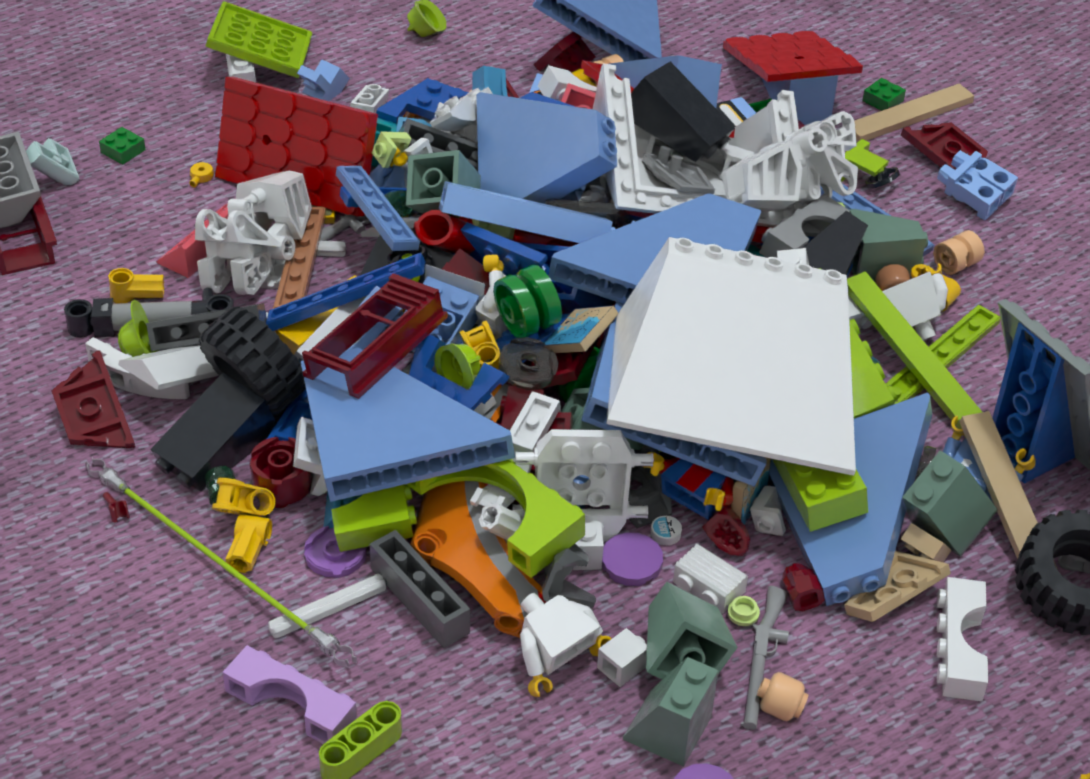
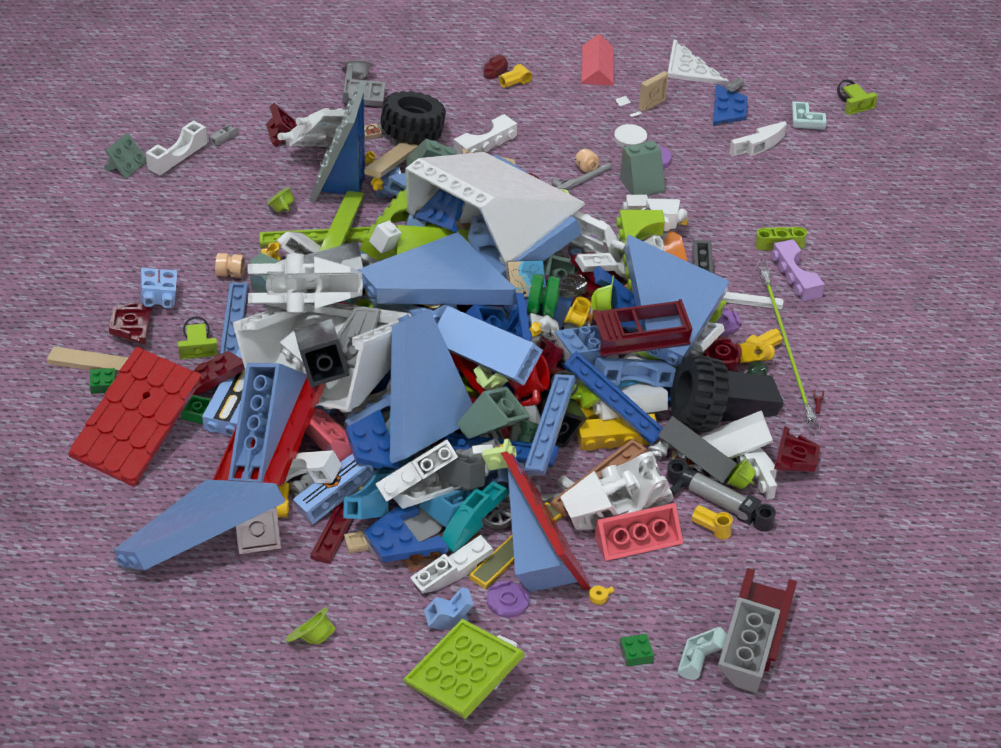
camera: 140 degrees left, 0 degrees up
sand green slope [646,582,738,679] -> none

